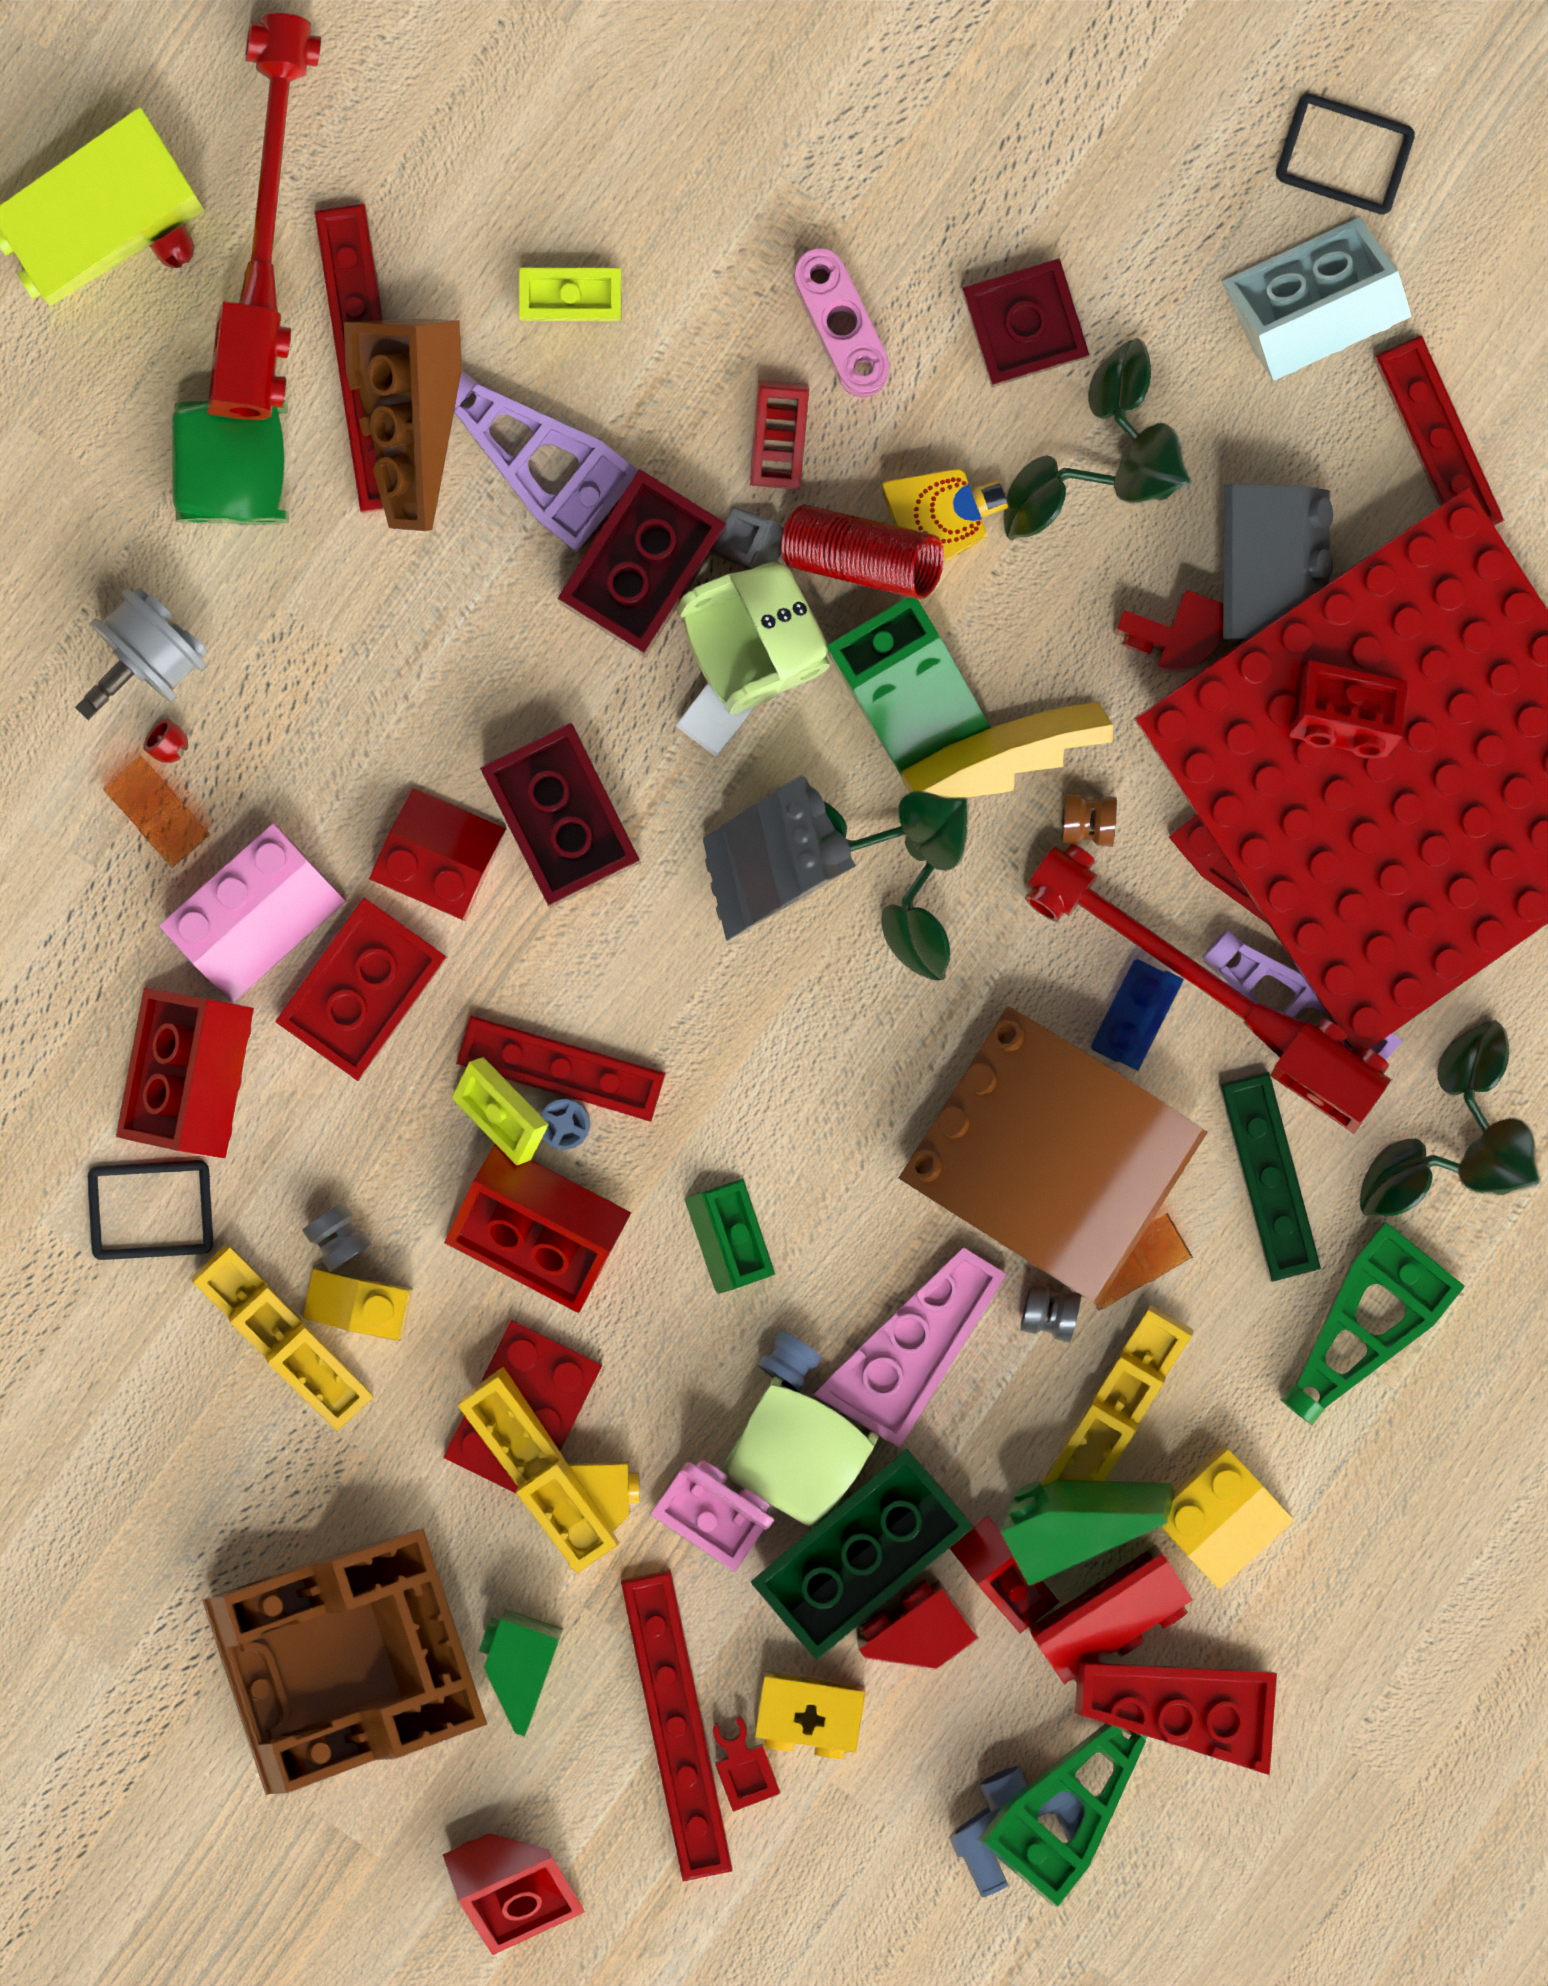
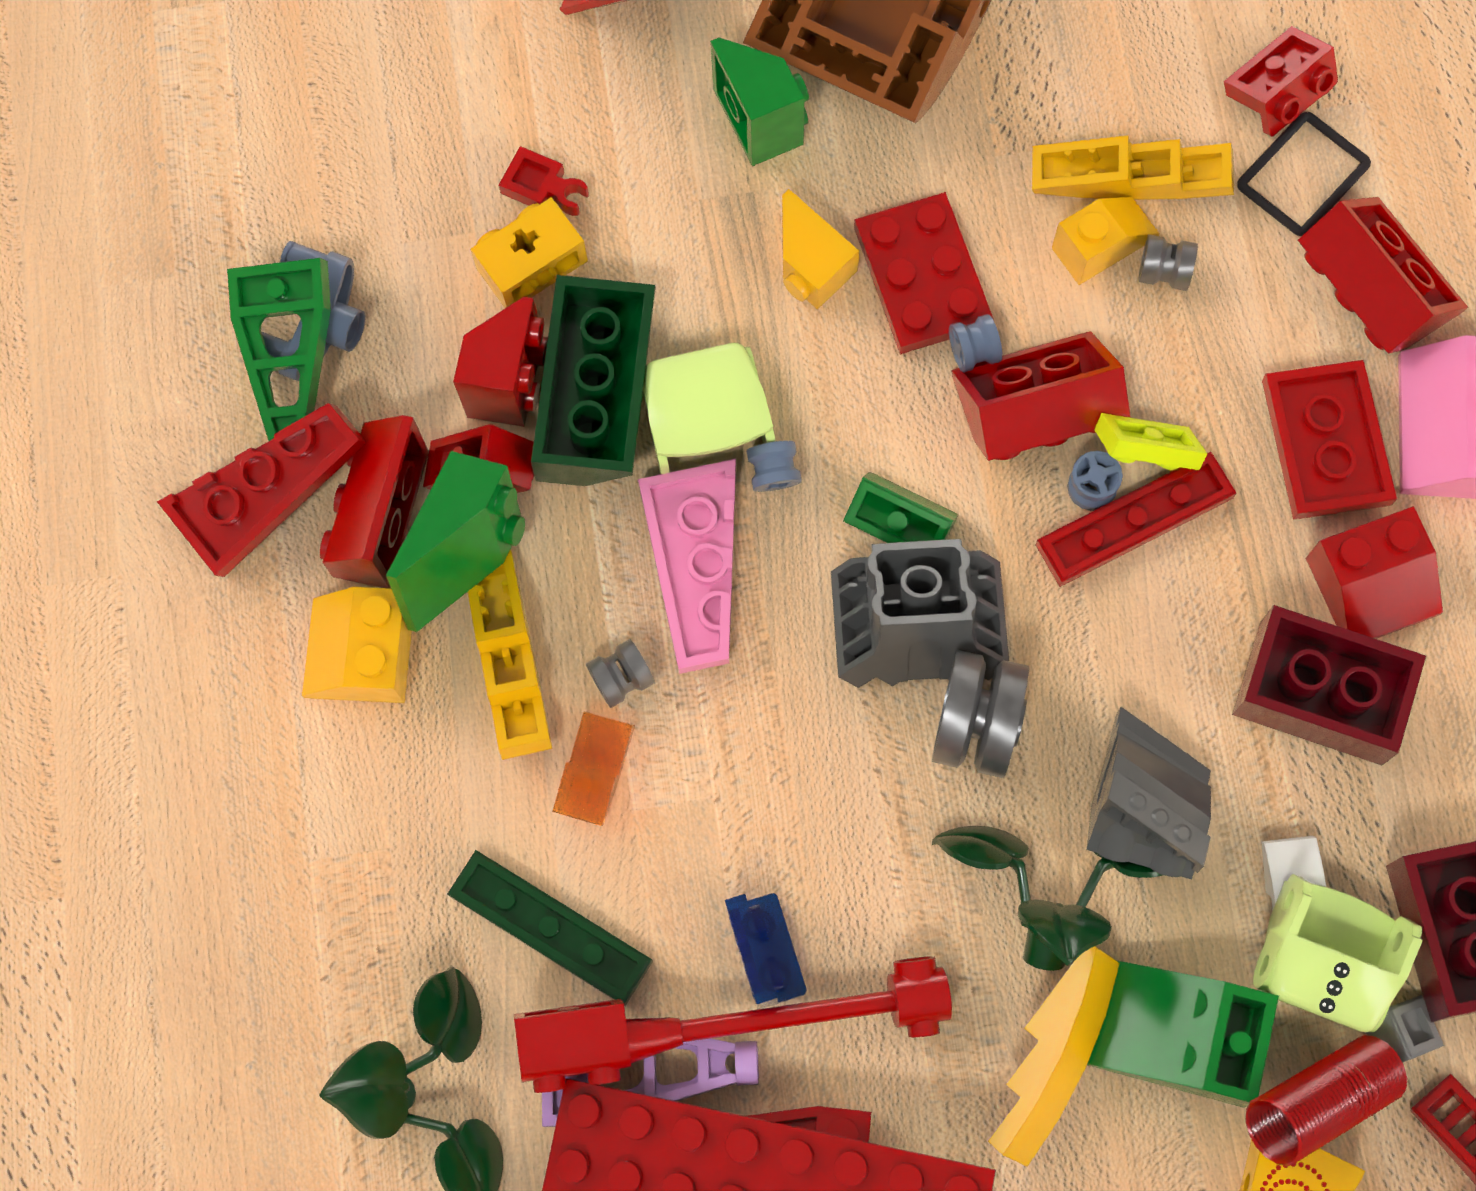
camera: 140 degrees right, 15 degrees down
yellow slope [457,1367,619,1574] -> none
red tile [621,1570,733,1882] -> none
bright pink bracket [650,1459,774,1572] -> none
dark orange slope [898,1005,1208,1305] -> none
dark orange wheel [1061,793,1117,847] -> none
green plate [1280,1222,1465,1425] -> none
none -> dark grey slope [831,539,1009,688]
none -> flat silver wheel [932,650,1029,779]
none -> sand blue wheel [949,314,1002,372]
none -> red bracket [1224,26,1338,137]

